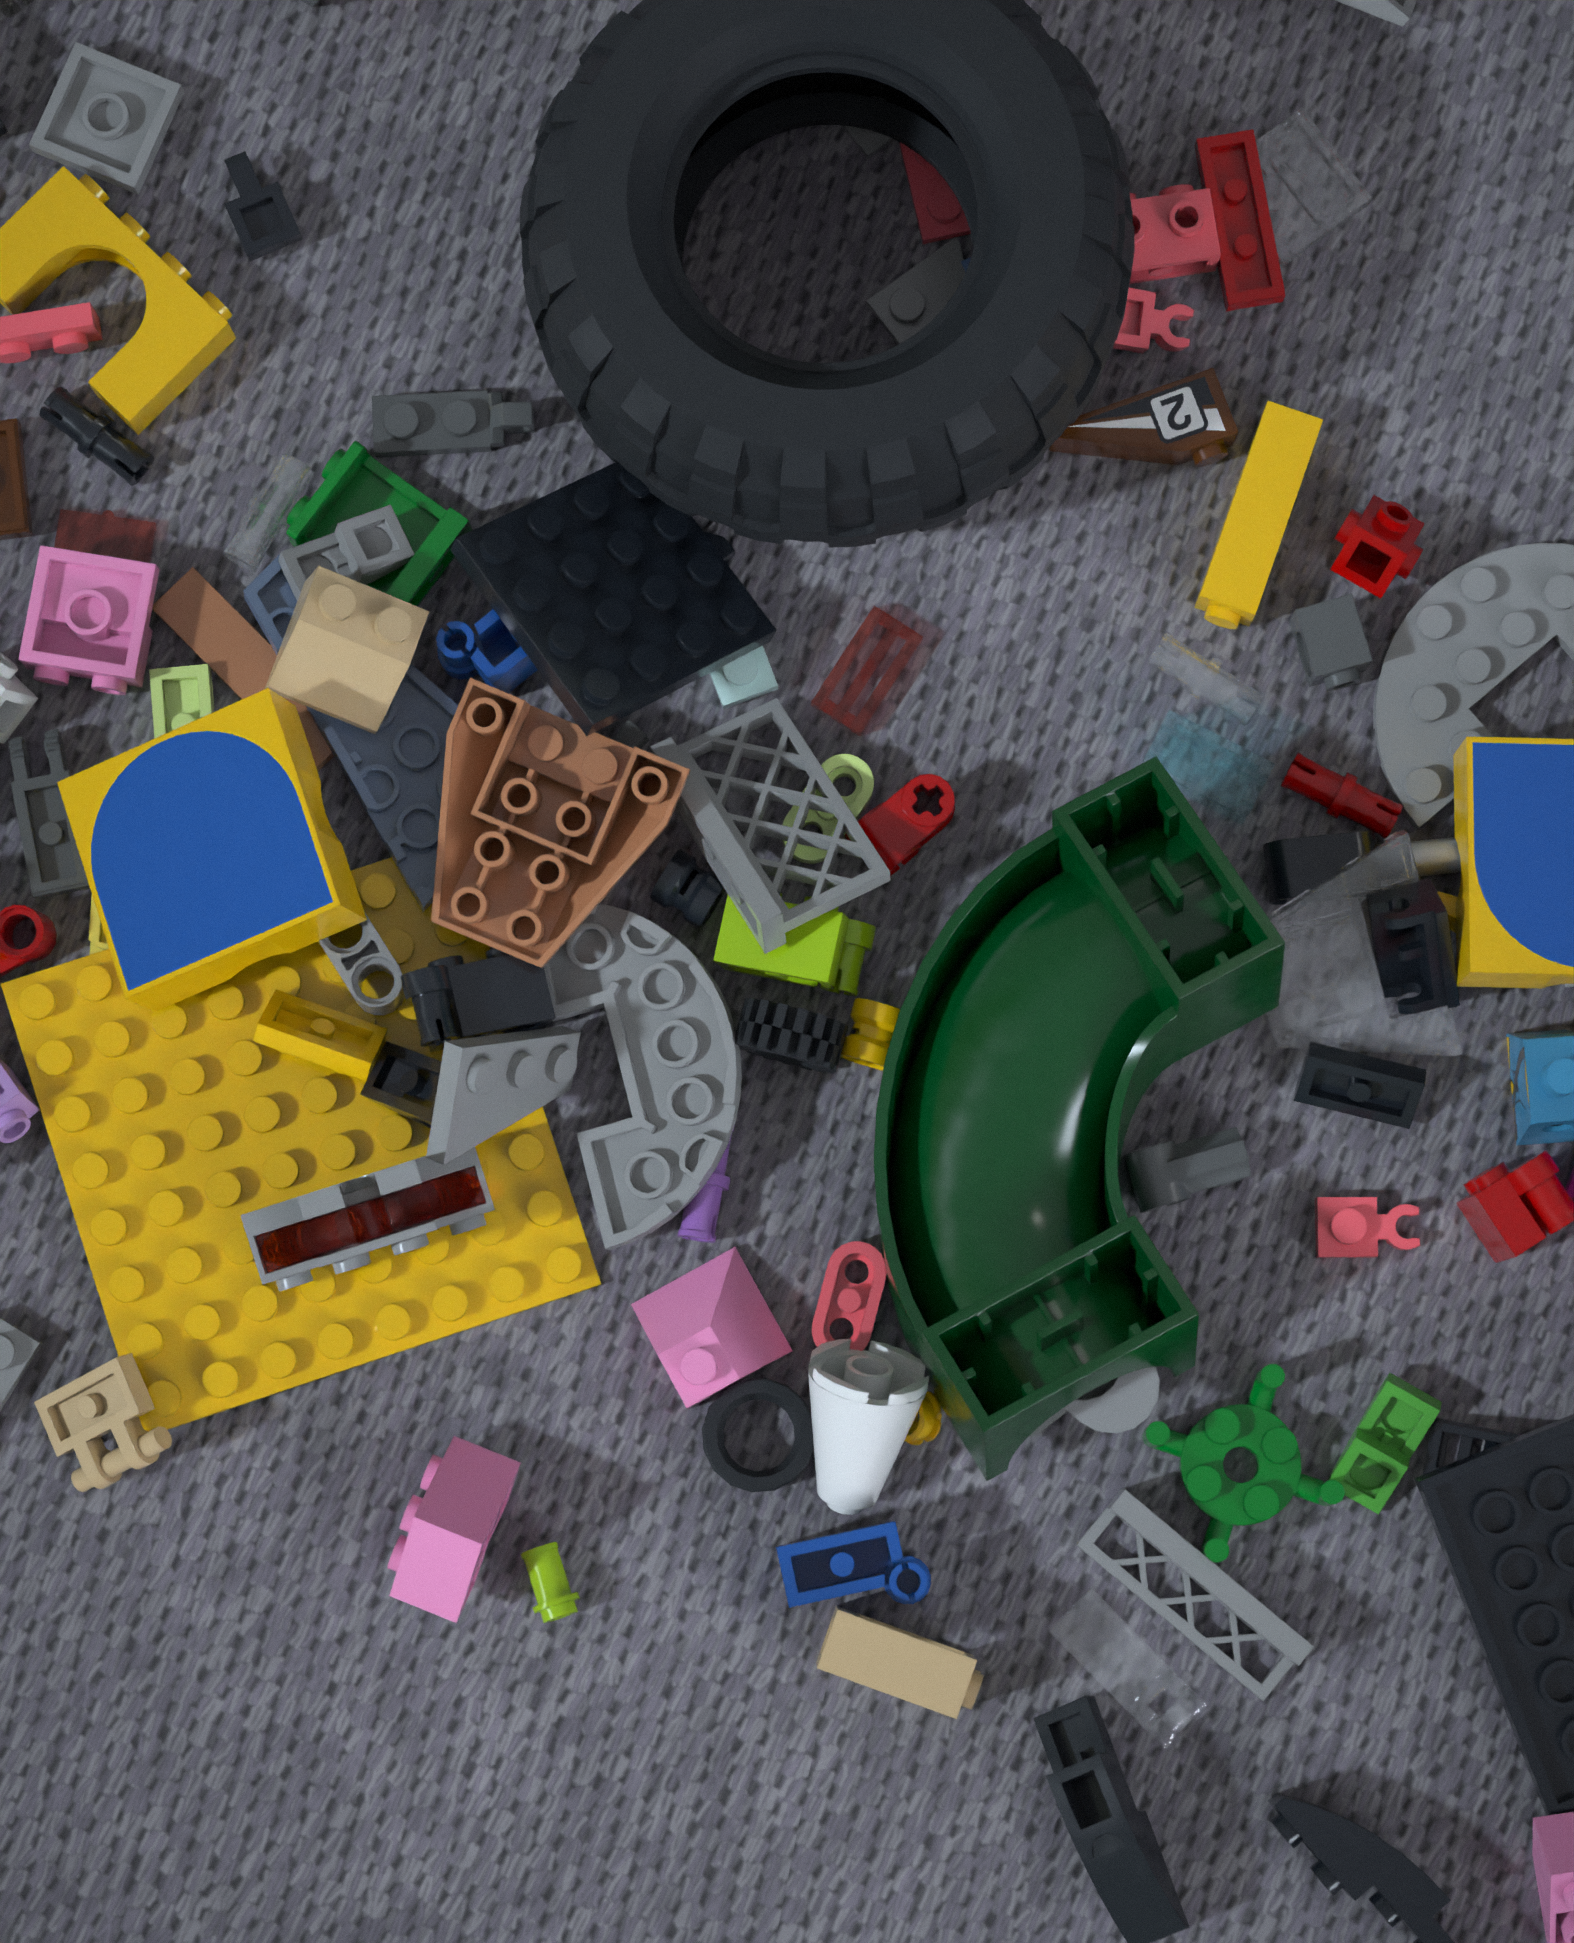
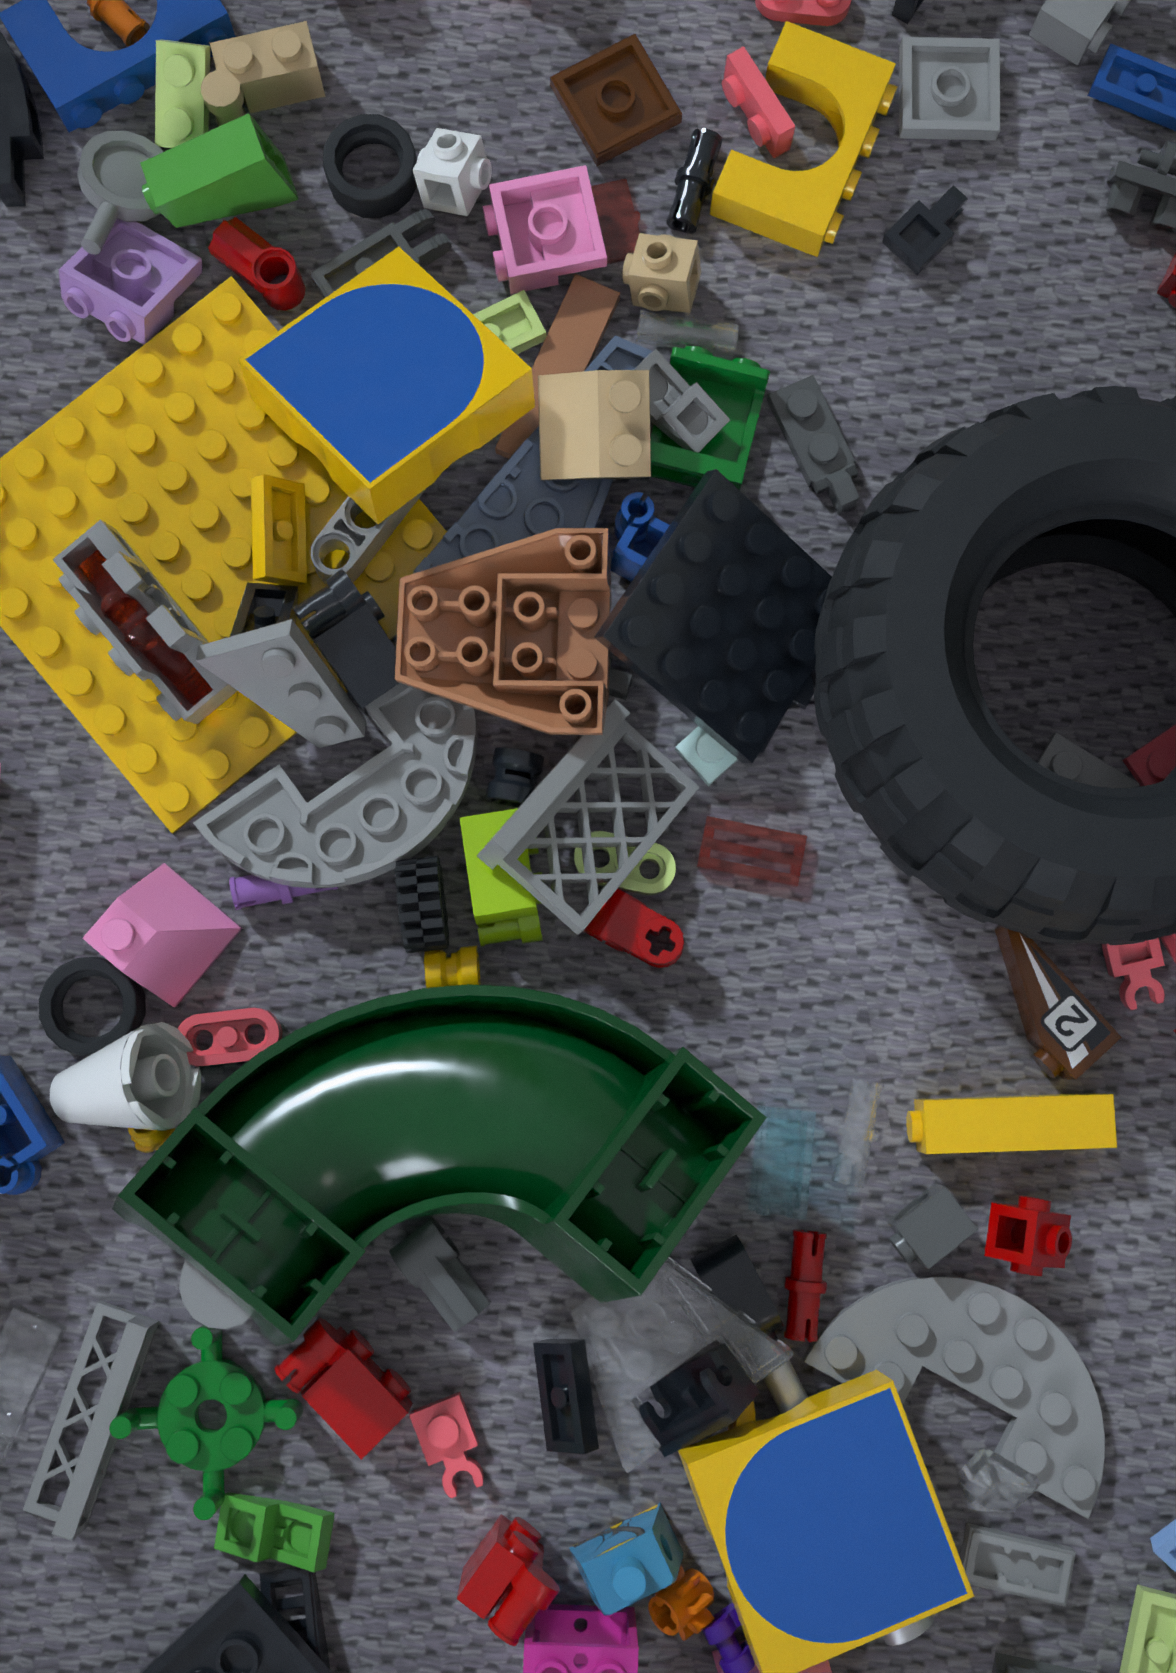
camera: 65 degrees right, 0 degrees up
none -> red hinge [274,1318,413,1460]
none -> tan brick [623,233,701,313]

